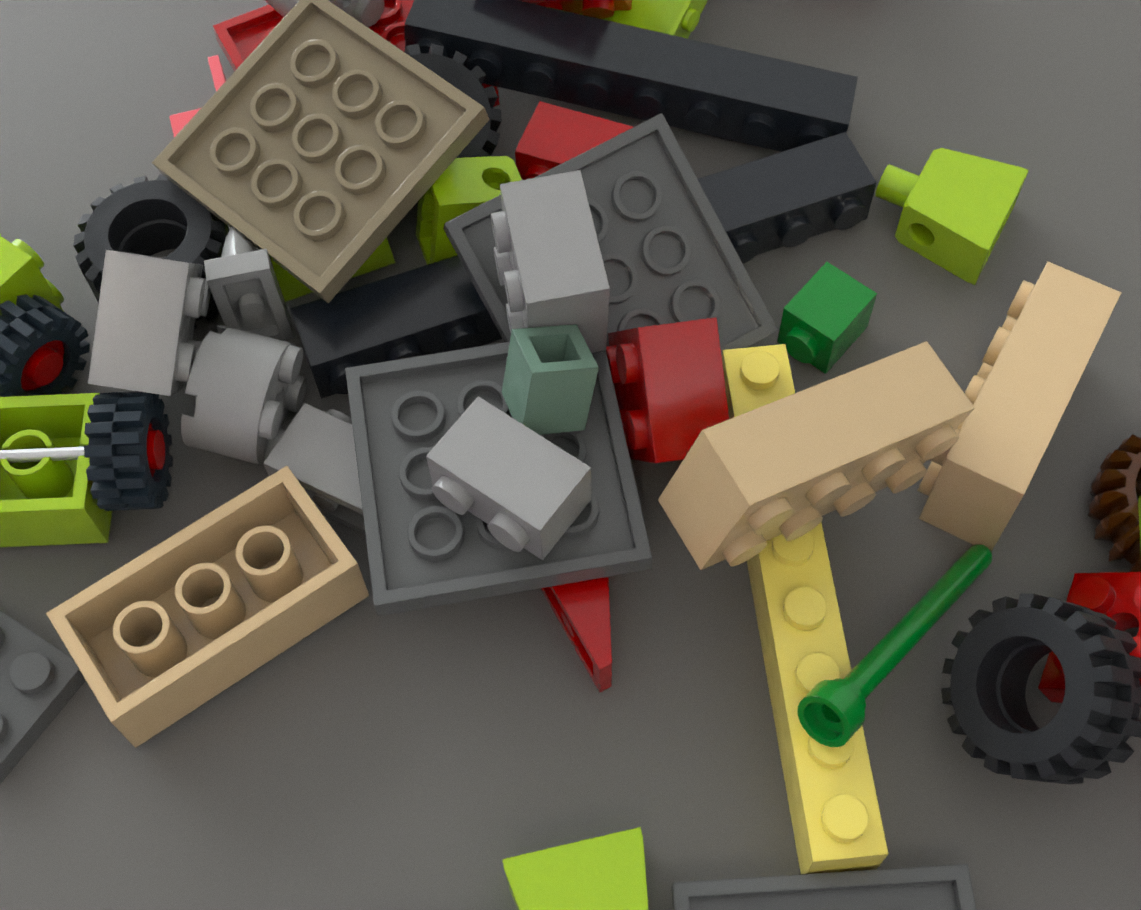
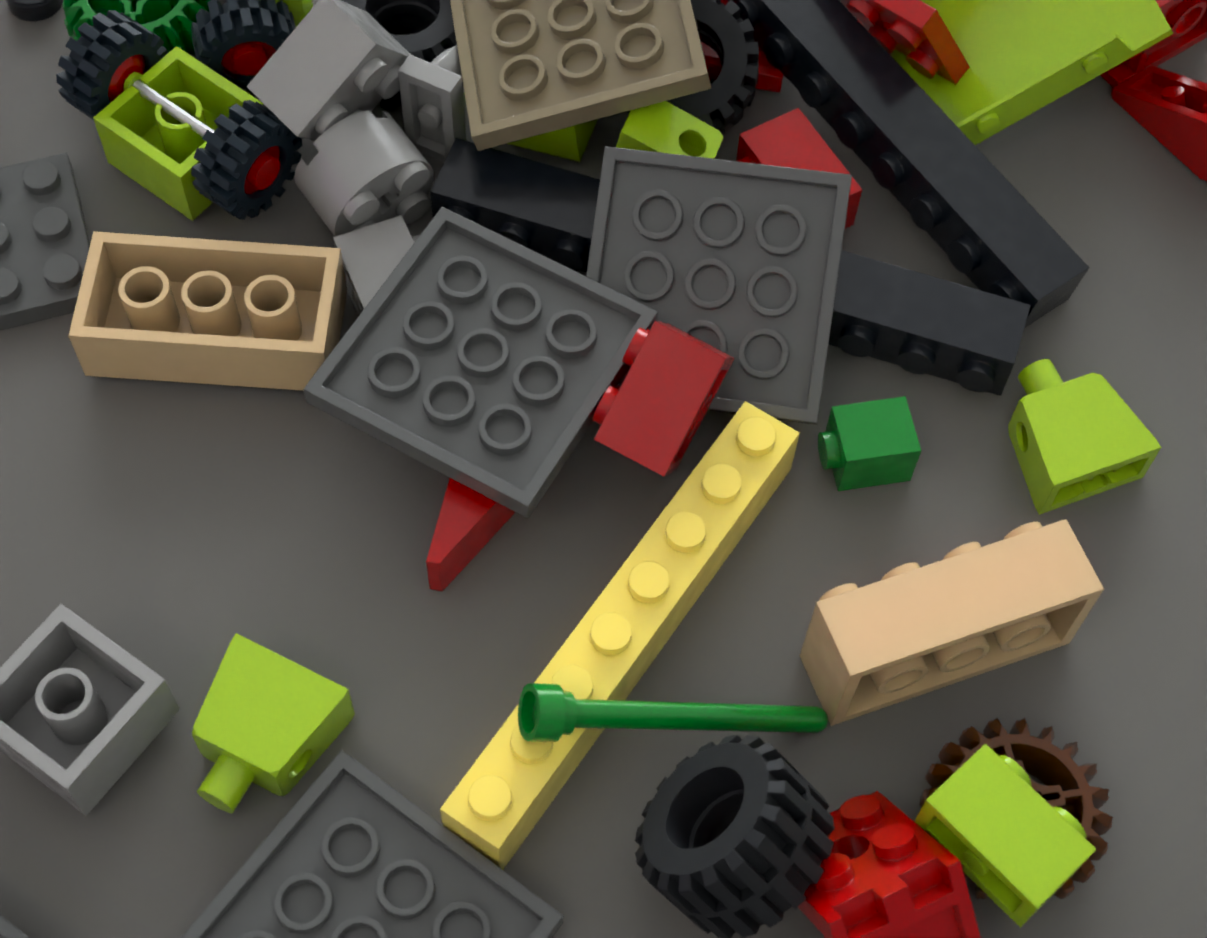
camera: 35 degrees right, 0 degrees up
light grey brick [426,396,592,560] -> none
light grey brick [490,170,610,353] -> none
sand green brick [501,324,599,435] -> none
tan brick [658,341,975,570] -> none

